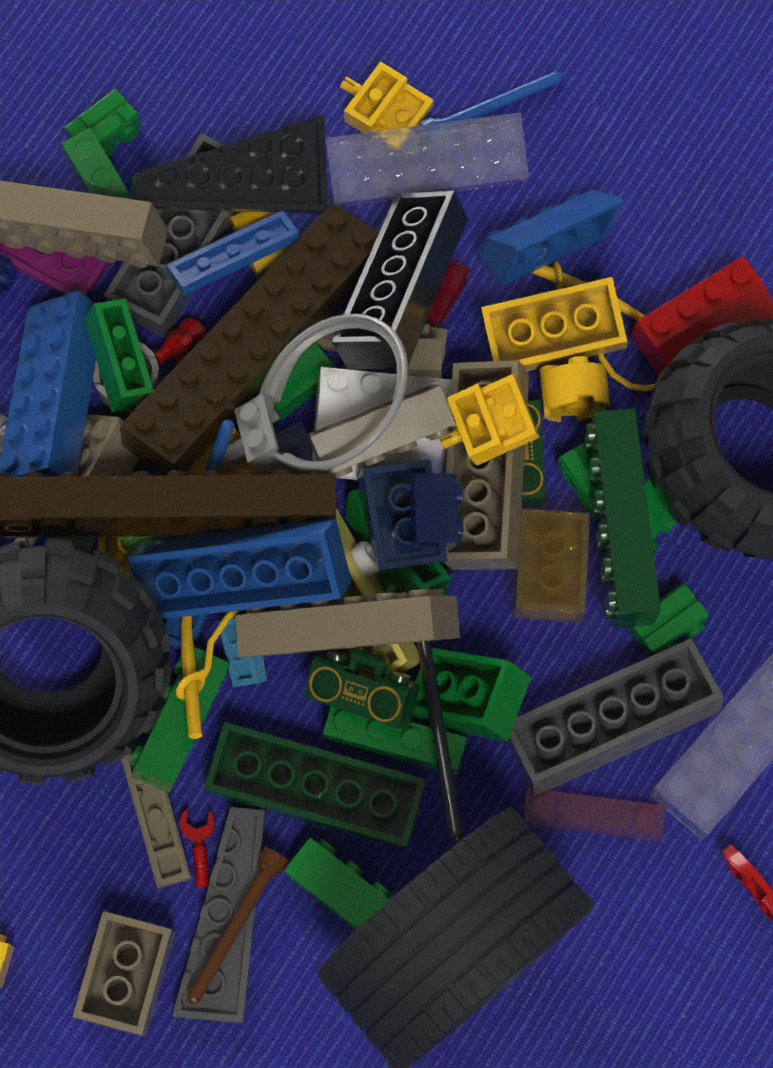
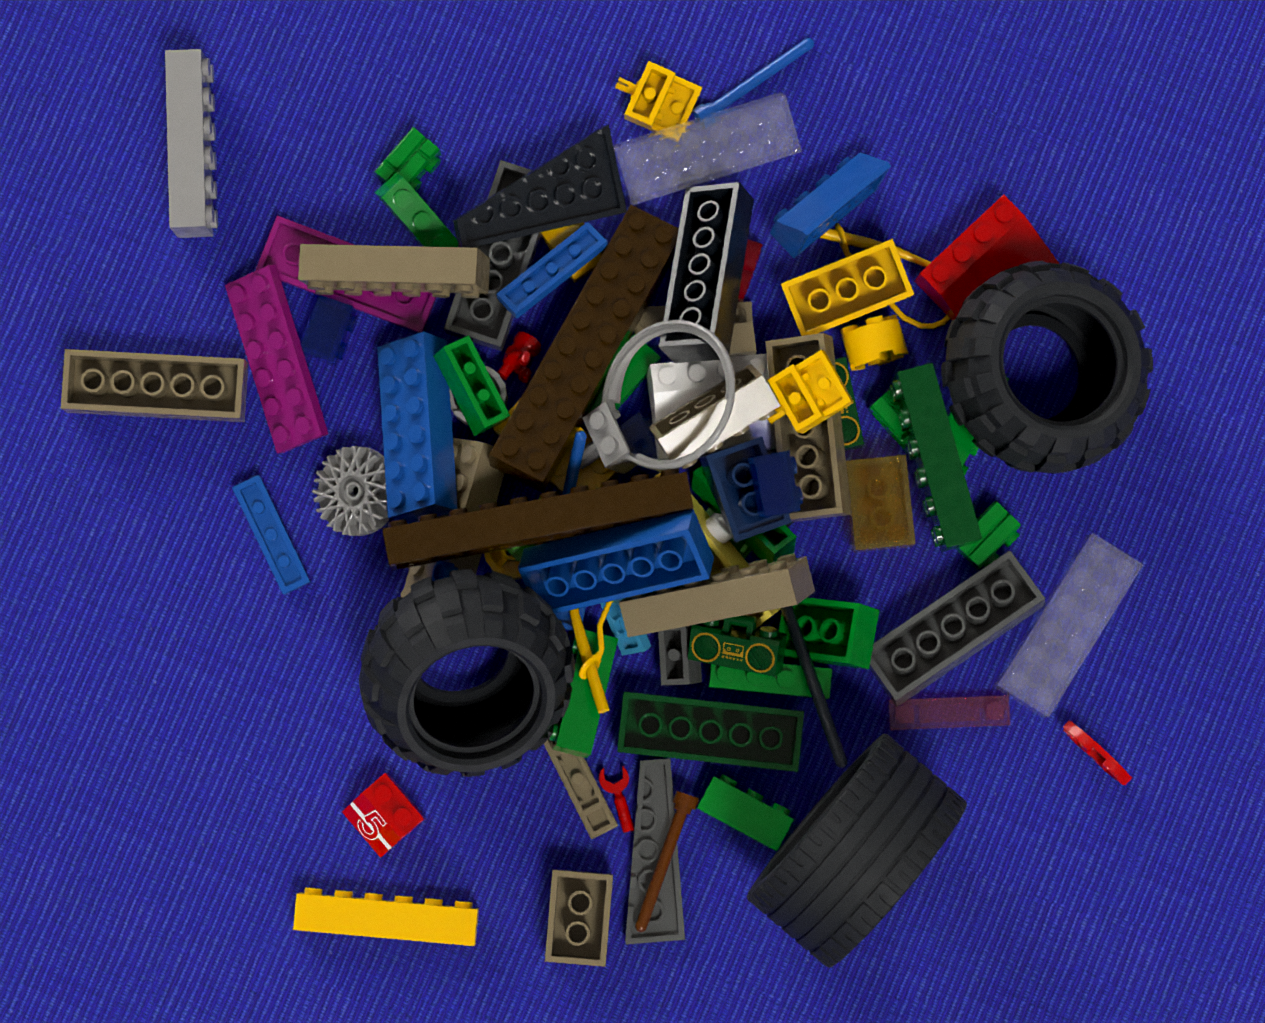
camera: 10 degrees left, 10 degrees up
none -> dark grey brick [658,625,702,686]

